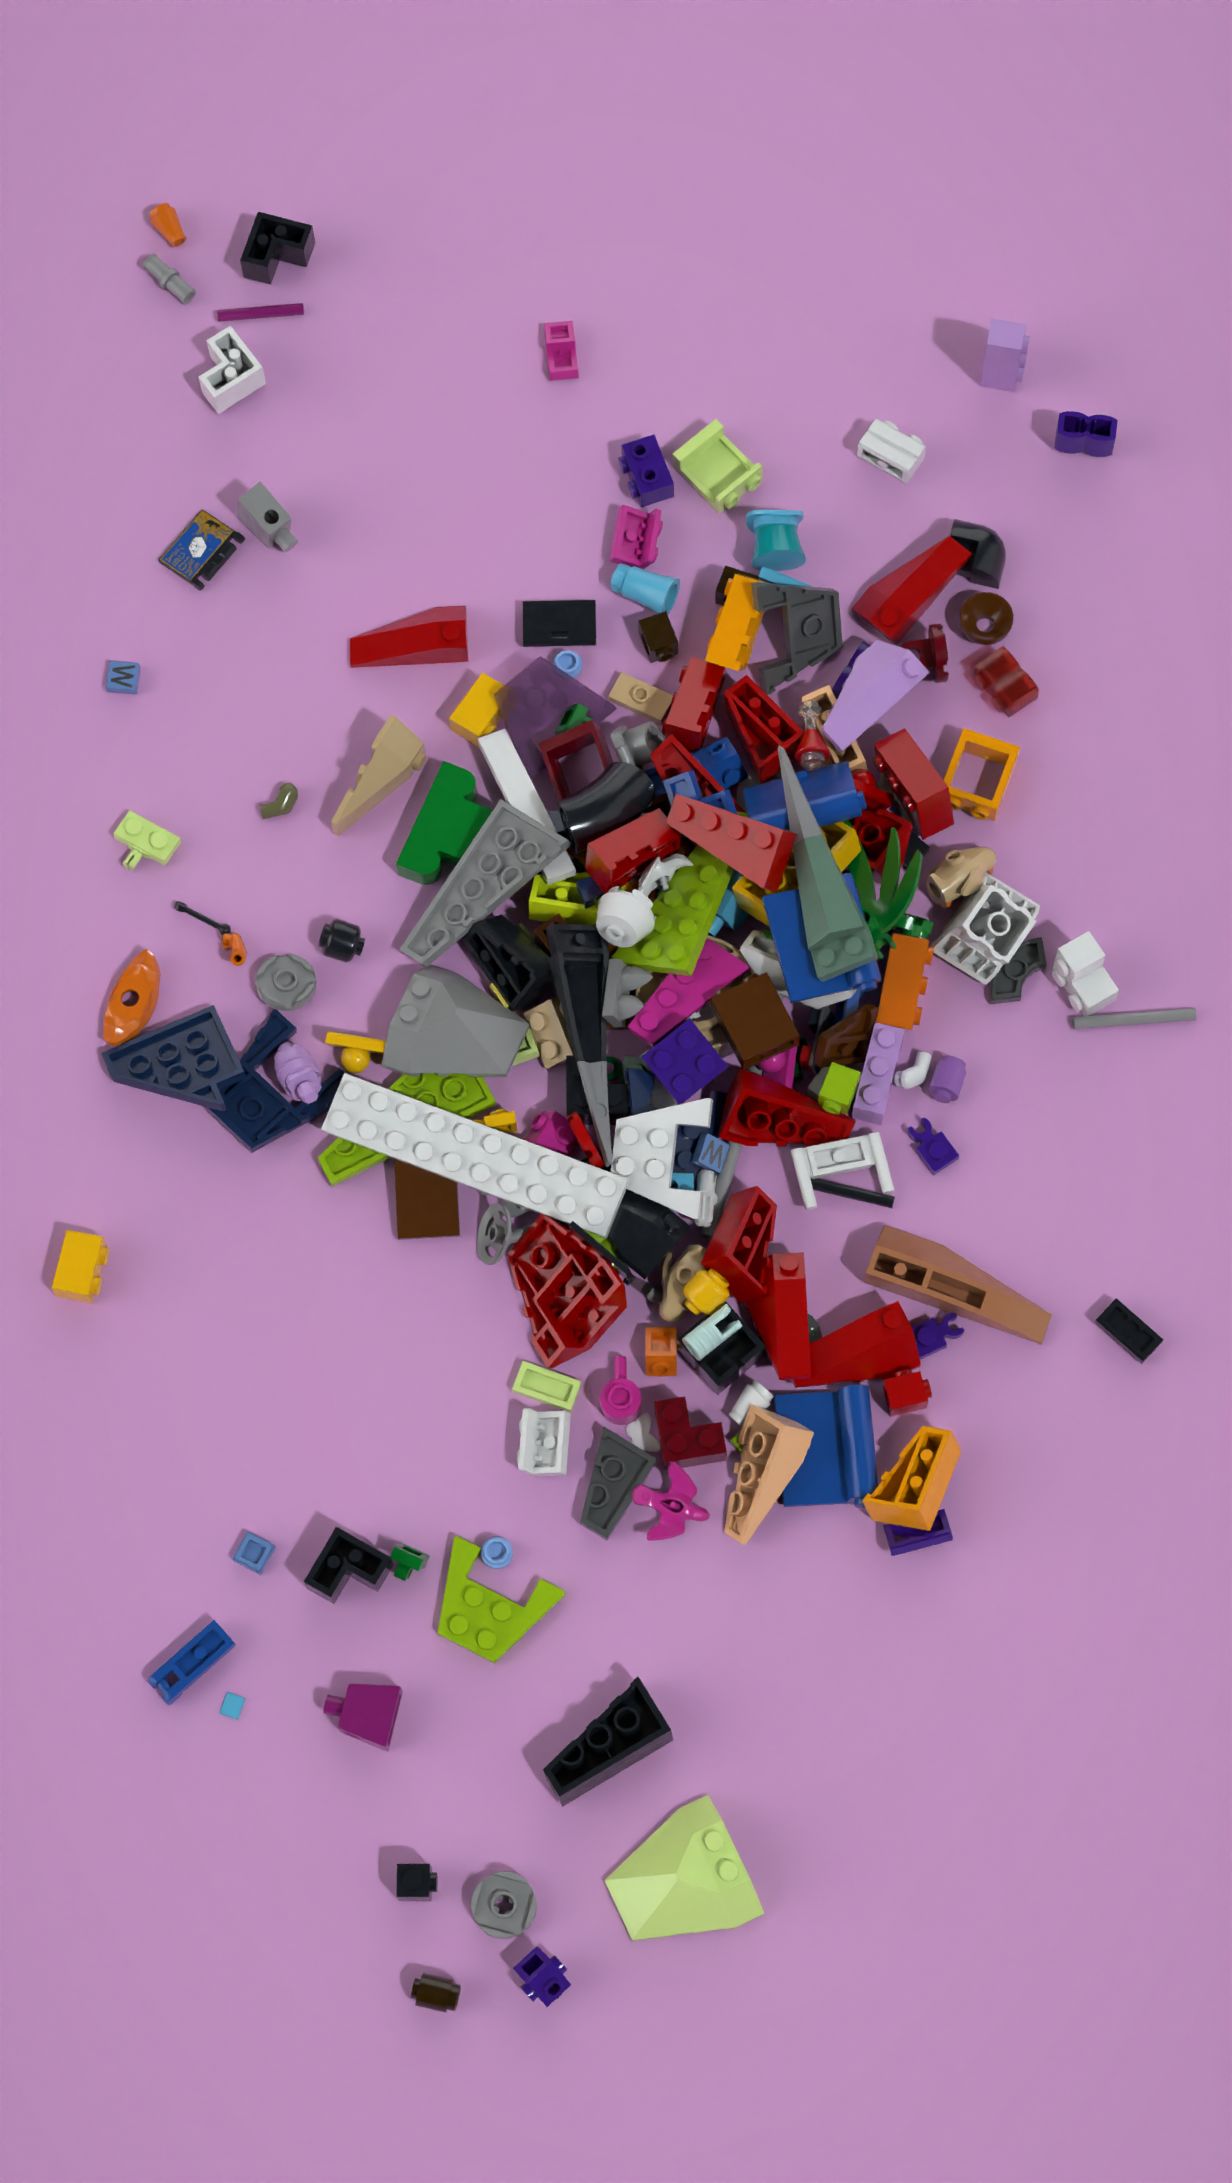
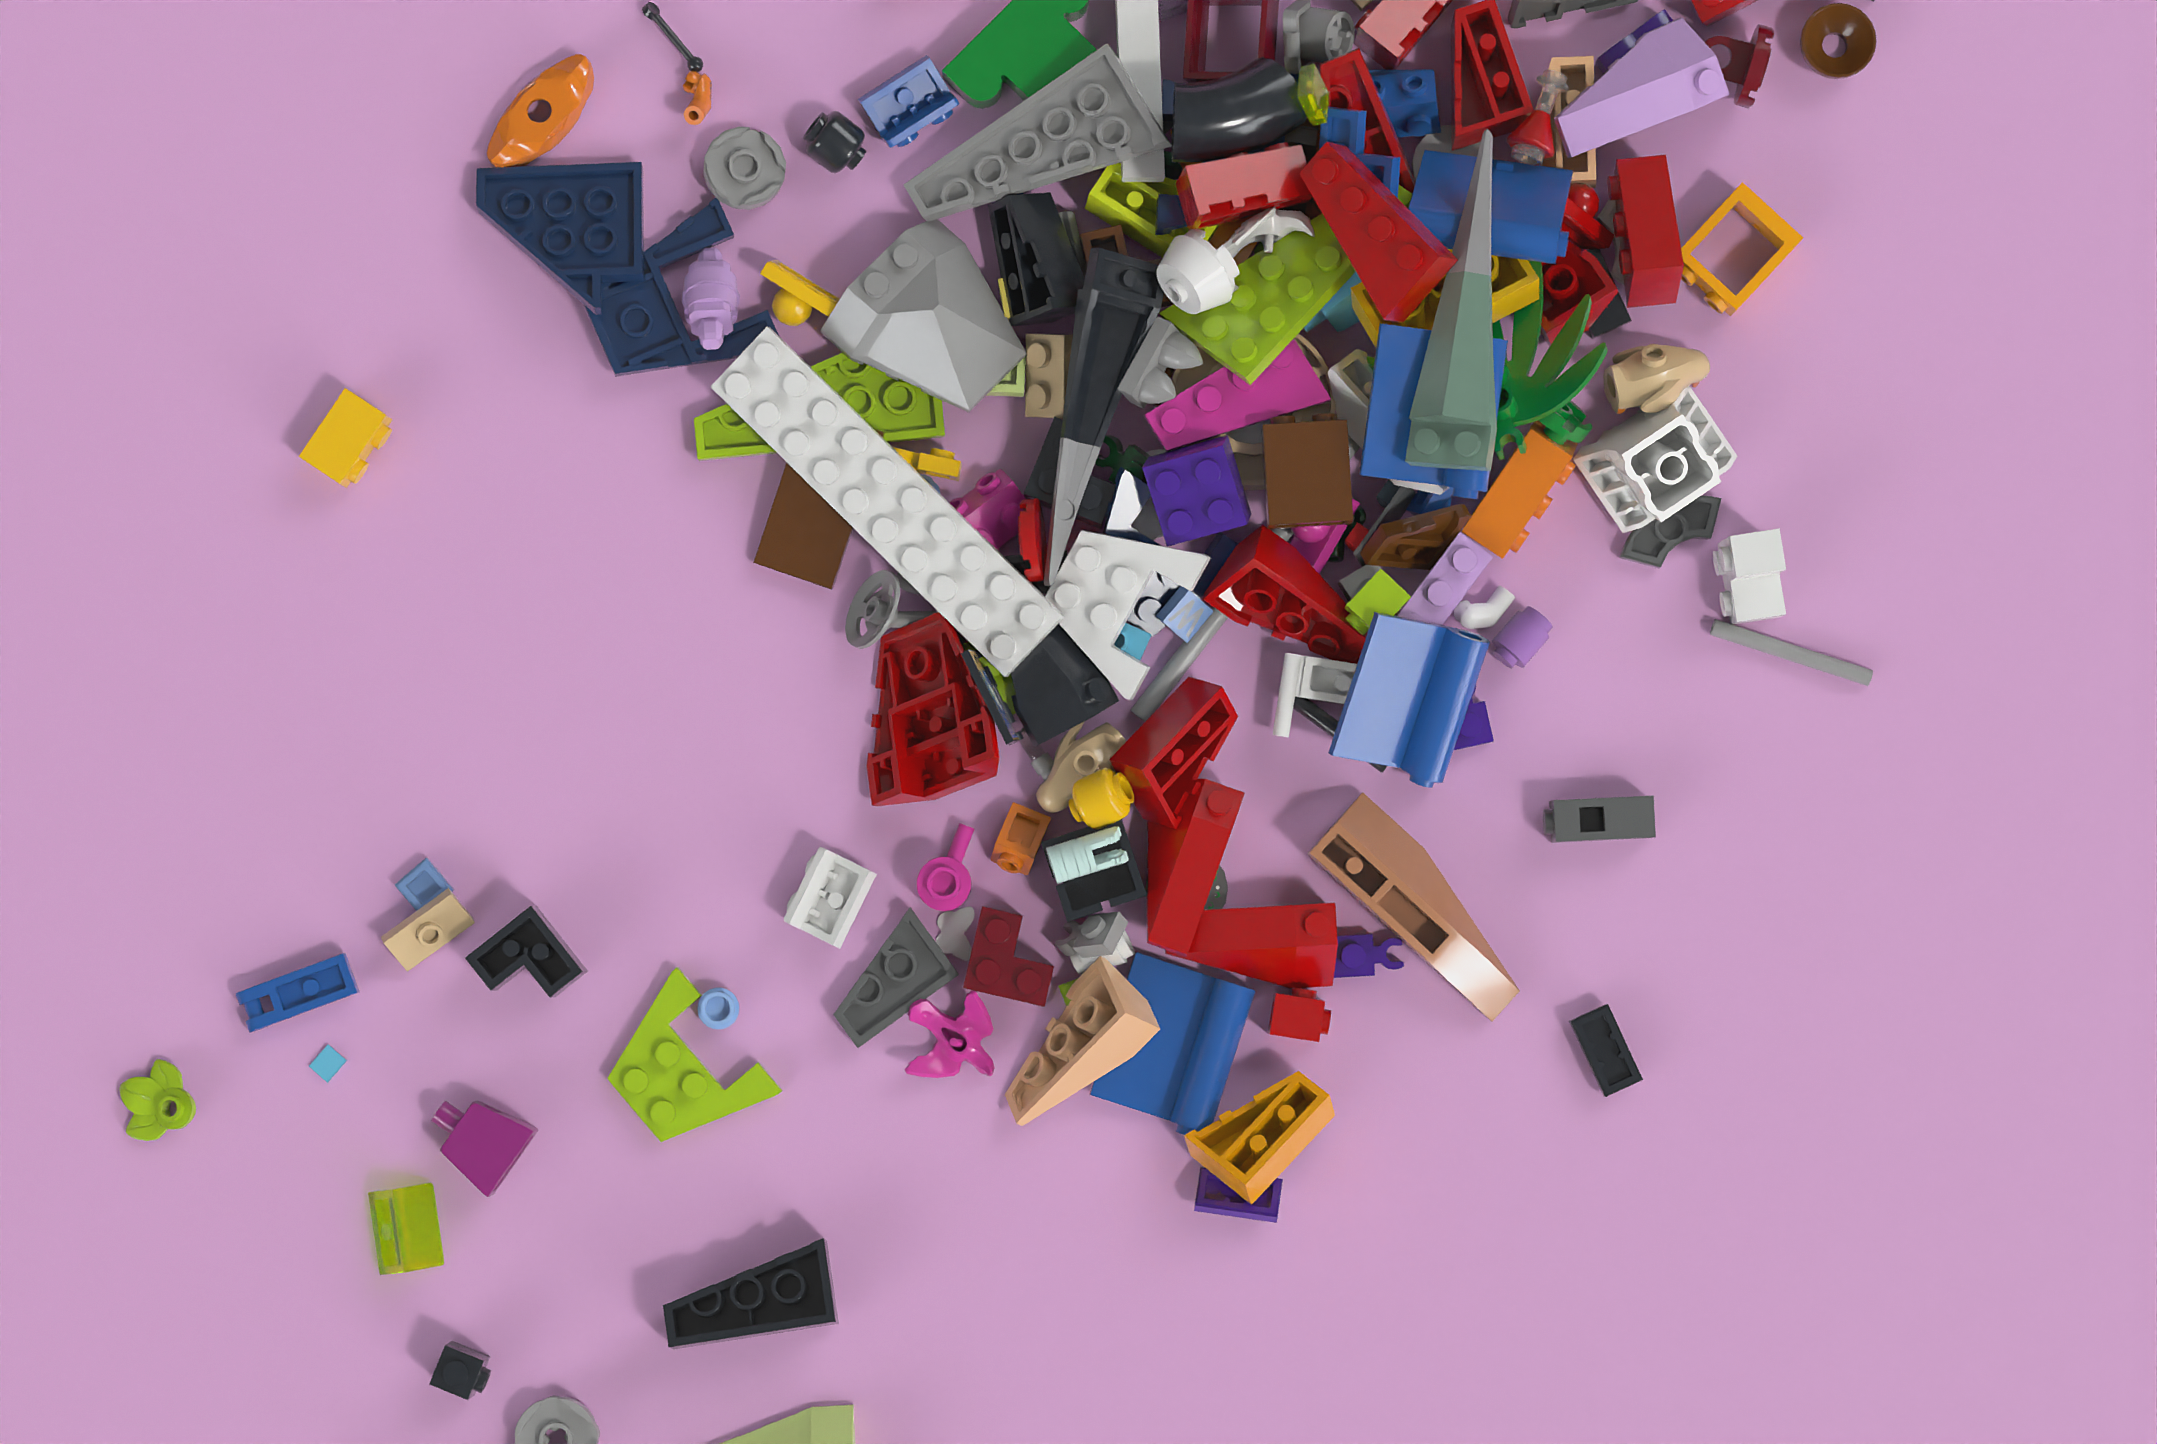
camera: 15 degrees right, 15 degrees up
green tile [390,1543,430,1581] -> none
yellowish green tile [512,1361,582,1413] -> none
white axle [695,1170,718,1228] -> none
clear red brick [973,646,1039,717] -> none
none -> lime plate [119,1059,196,1141]
none -> clear neon green panel [368,1183,444,1275]
none -> tan plate [381,888,475,972]
none -> bracket [858,55,959,148]
none -> light grey plate [1055,911,1128,958]
none -> clear neon green tile [1297,64,1329,126]
none -> door [1328,612,1490,788]
none -> dark grey brick [1543,796,1656,843]

